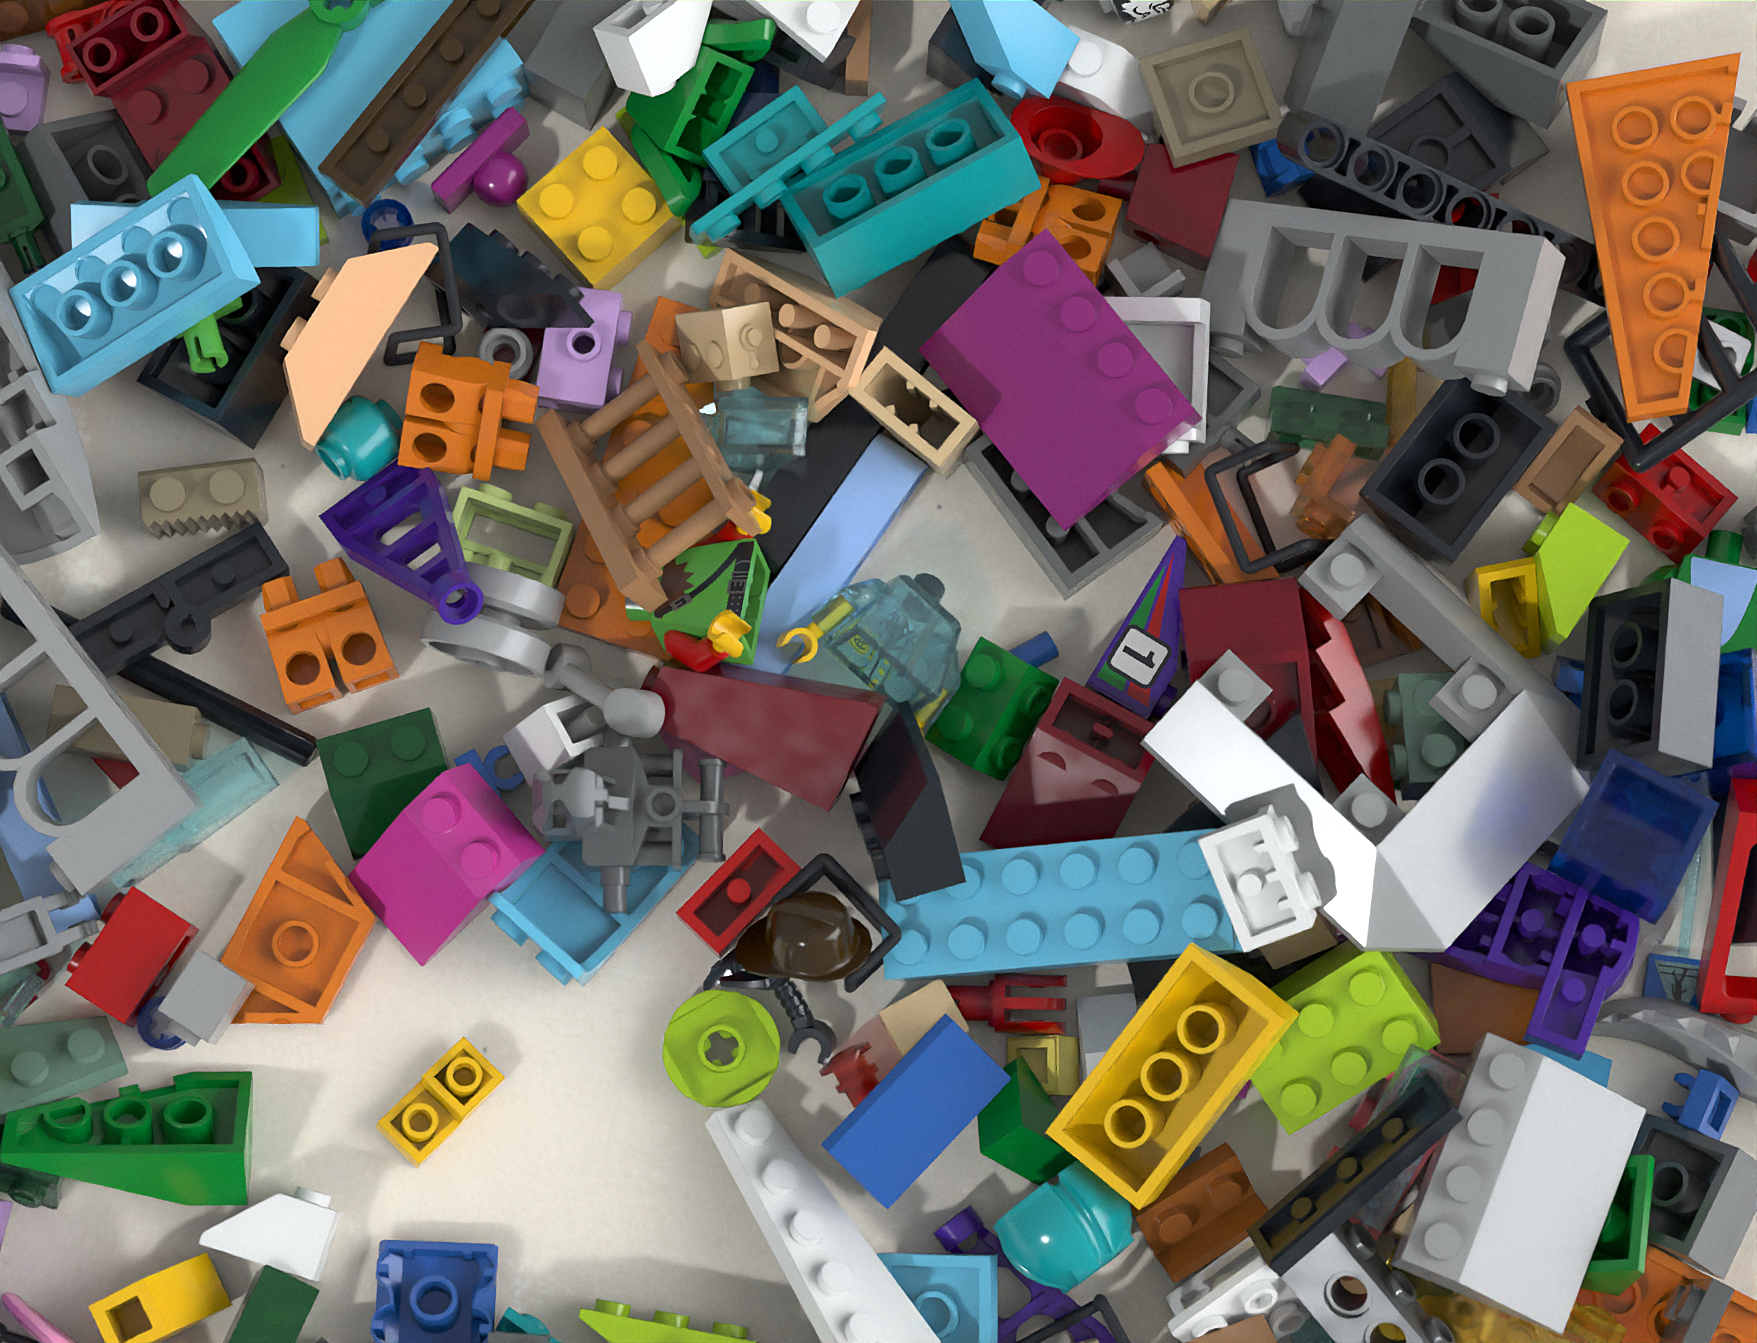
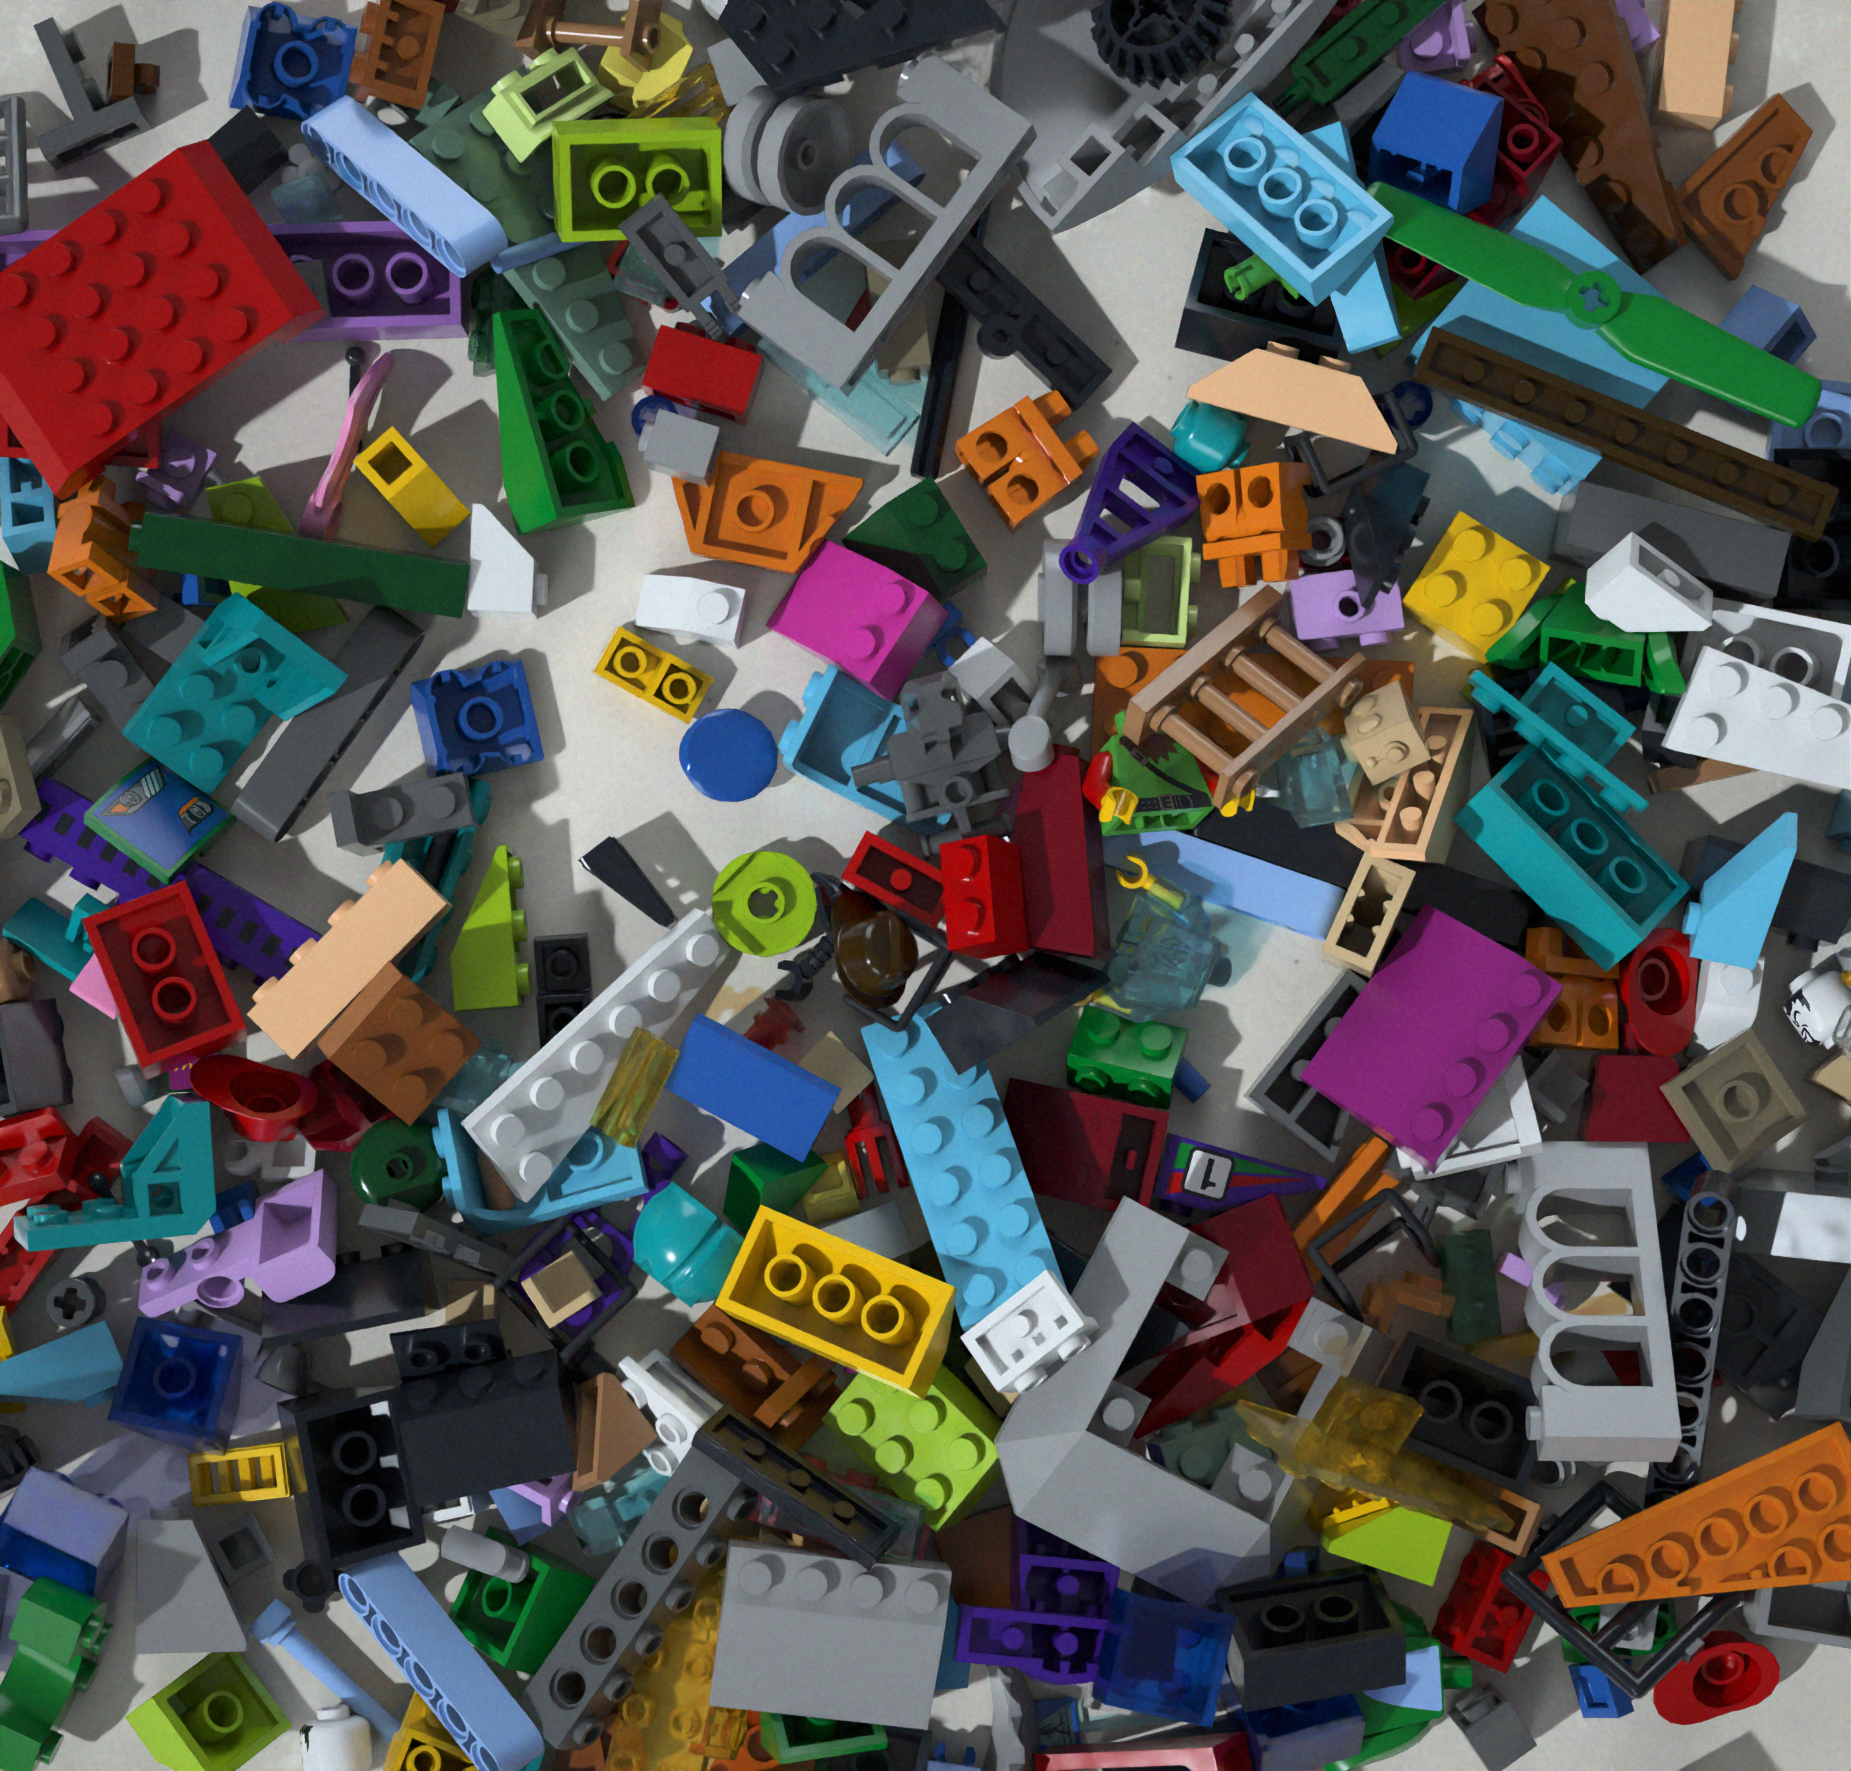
camera: 80 degrees right, 5 degrees up
dark tan brick [138,457,269,540] -> none
magenta tile [430,107,530,215] -> none
none -> black slope [533,933,593,1049]
none -> black slope [578,836,679,929]
none -> clear yellow tile [589,1026,680,1149]
none -> white slope [634,574,749,649]
none -> blue piece [679,708,778,802]
none -> dark orange bracket [749,1353,843,1452]
none -> red brick [940,834,1028,960]
none -> clear yellow bracket [1233,1375,1515,1533]
none -> blue slope [1366,70,1505,215]

